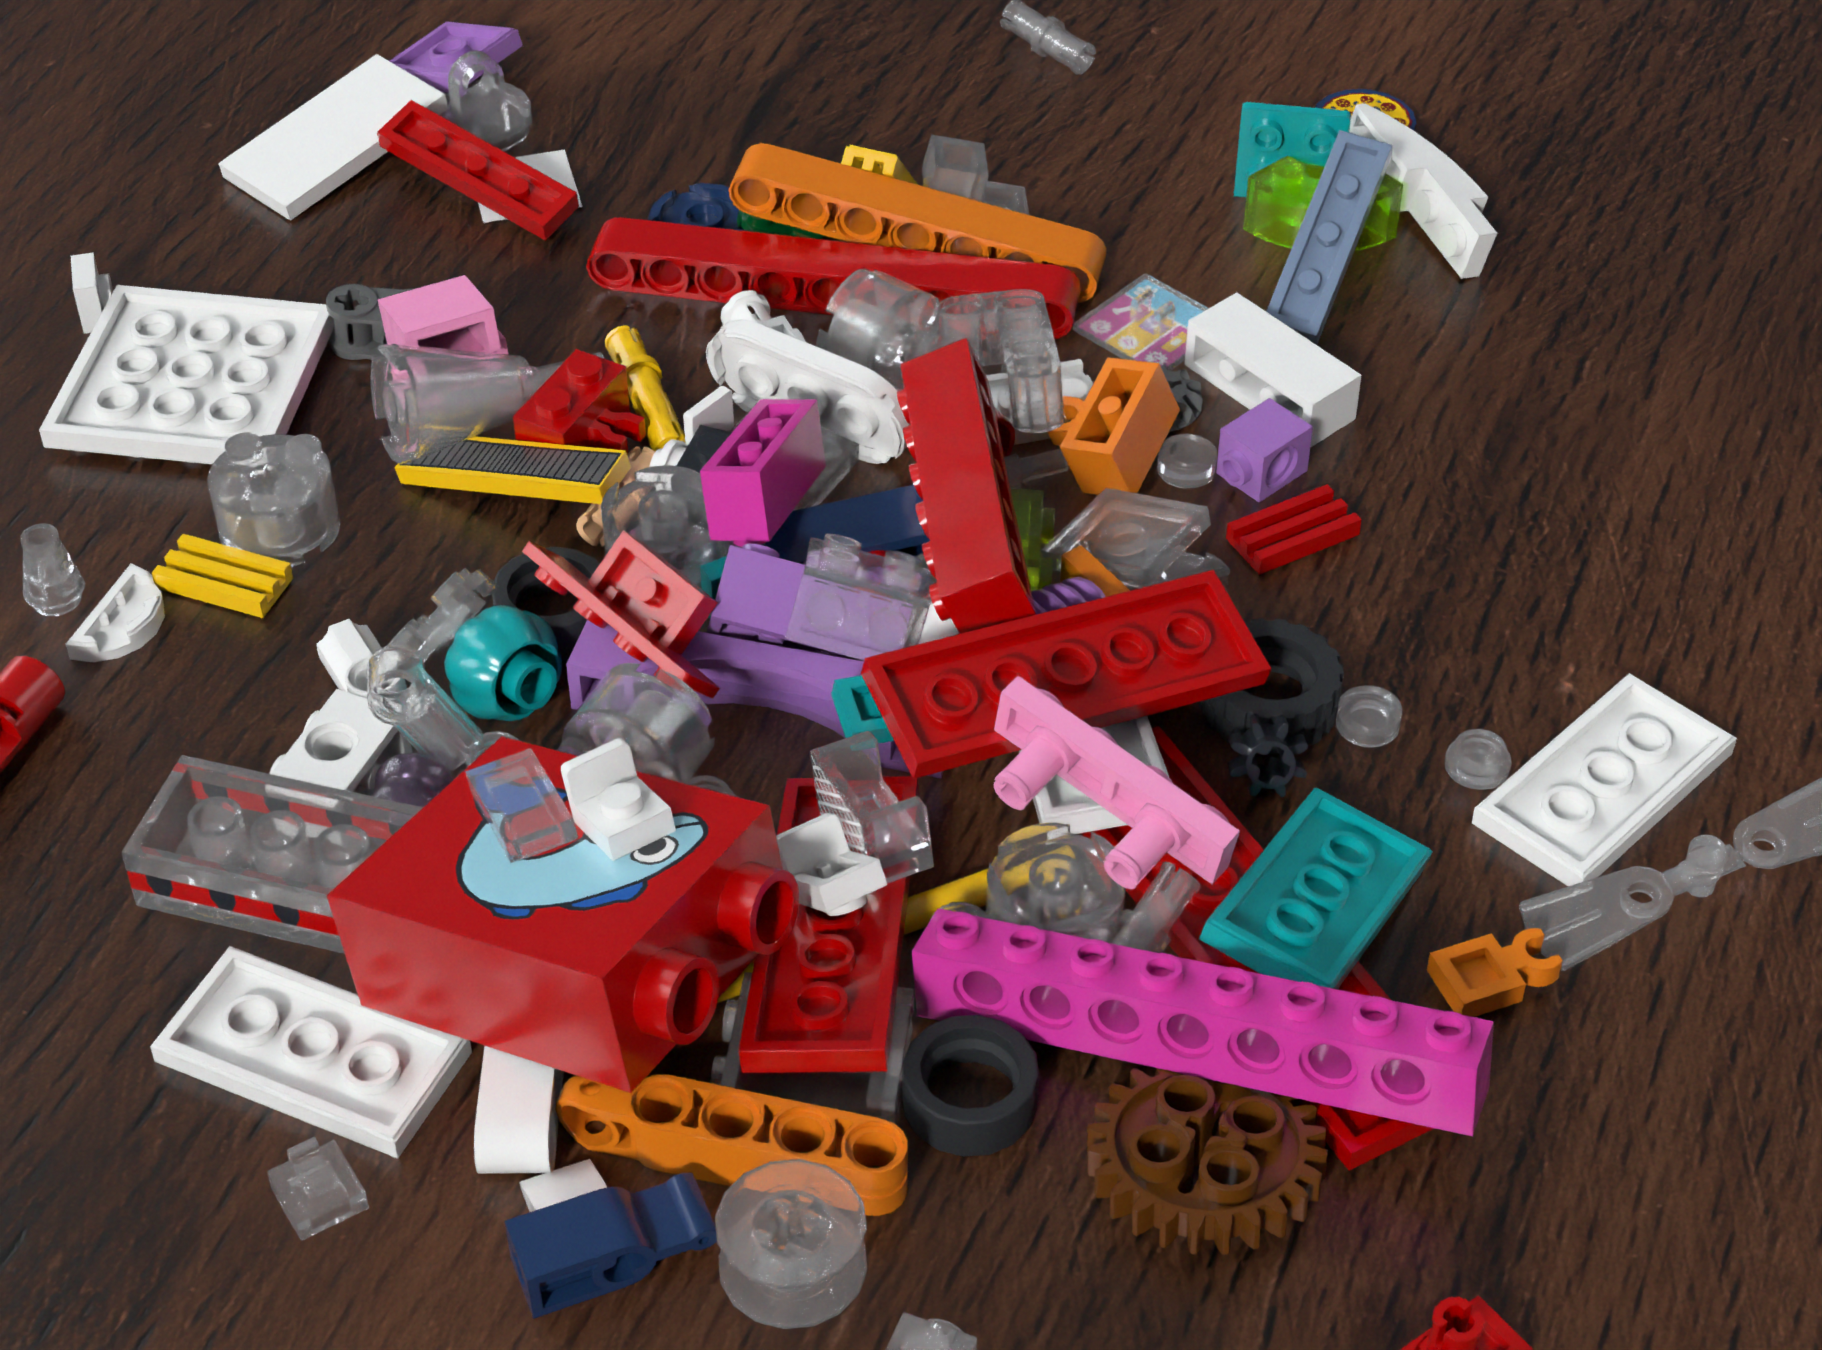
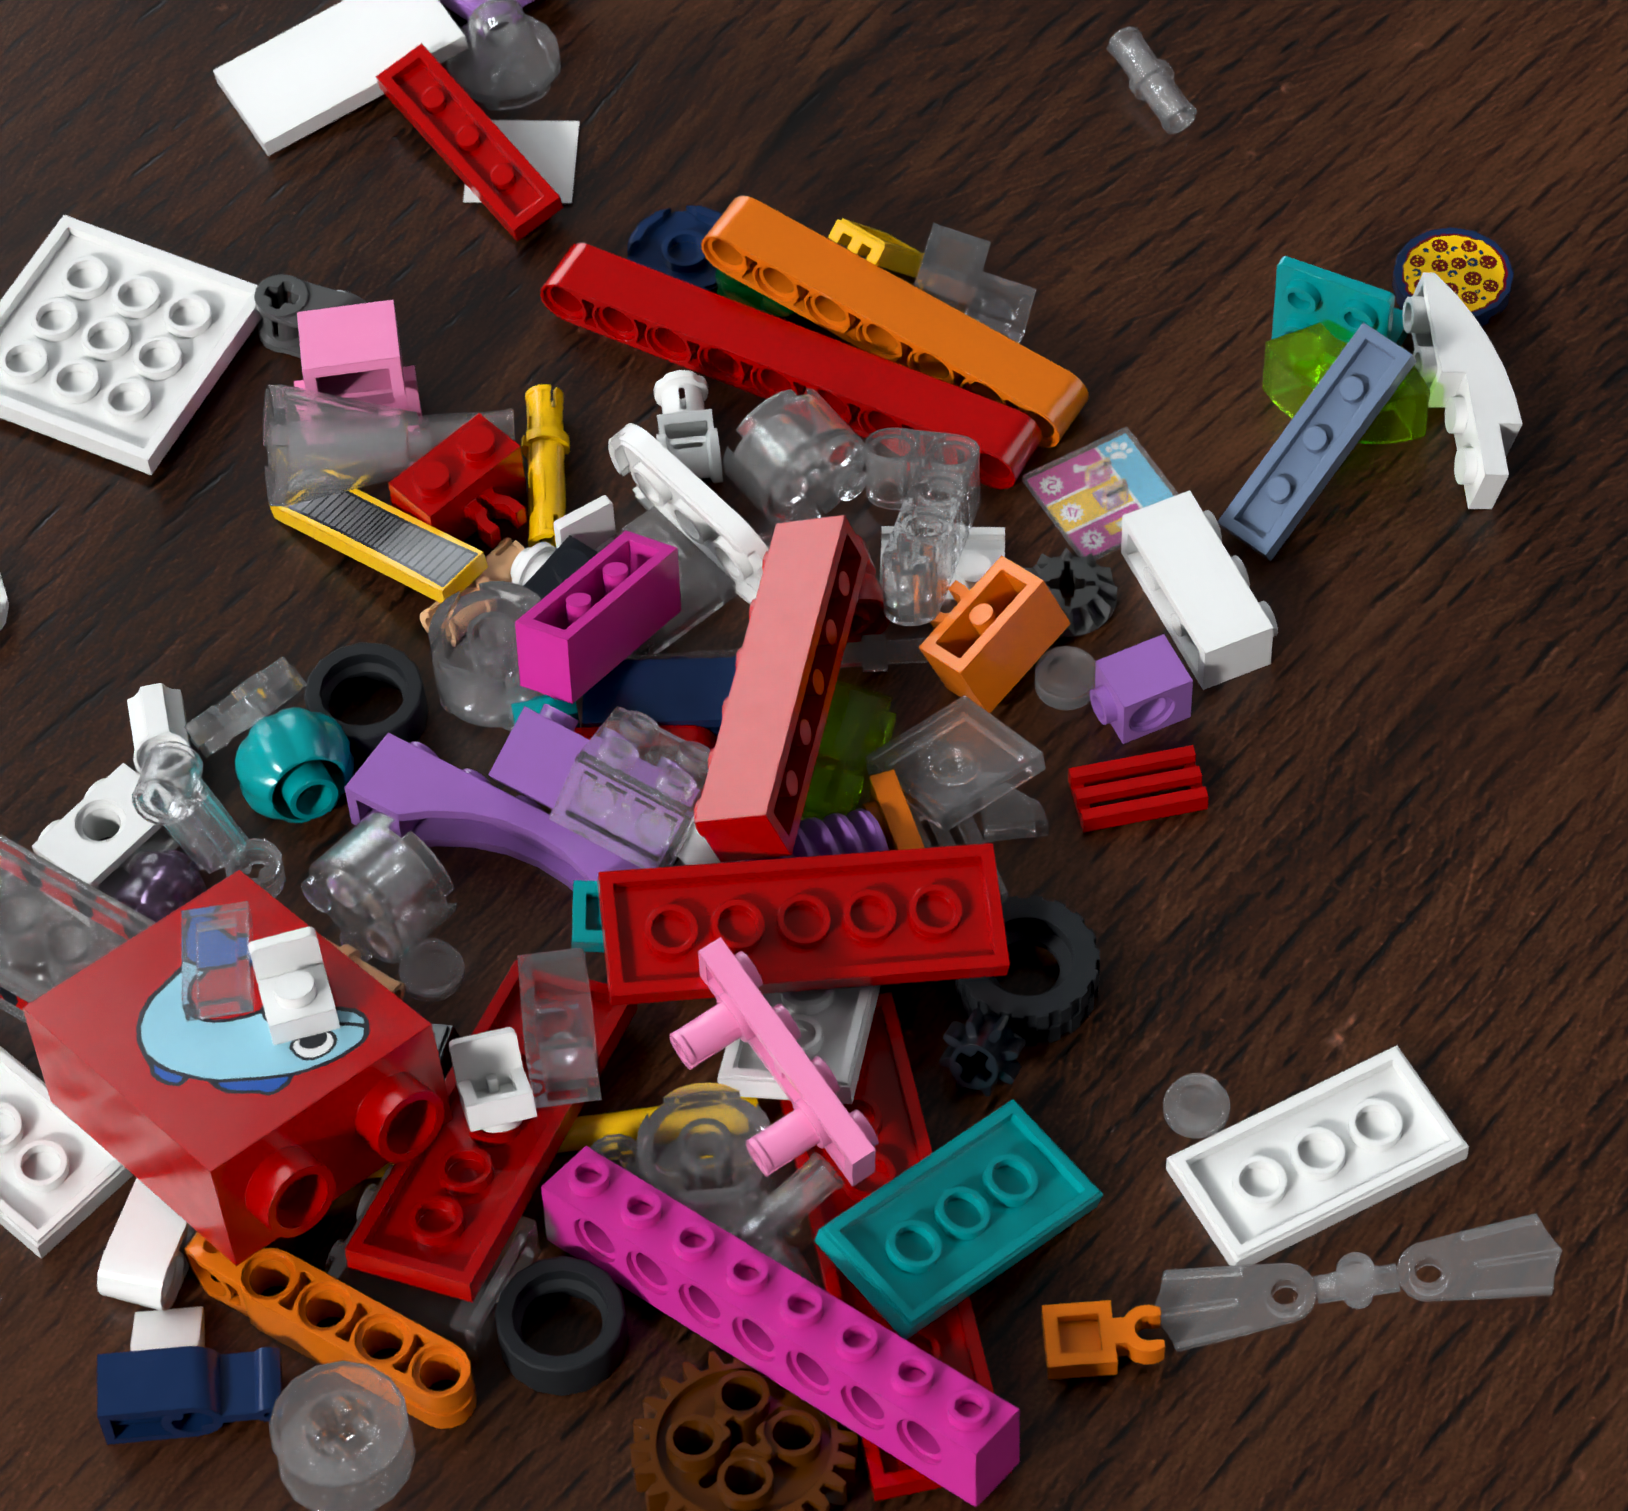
camera: 20 degrees right, 10 degrees up
white plate [71,253,113,334] -> none
yellow tile [152,534,293,618] -> none
clear brick [207,432,340,567] -> none
bracket [522,530,720,699] -> none
clear tile [1336,686,1402,747] -> none

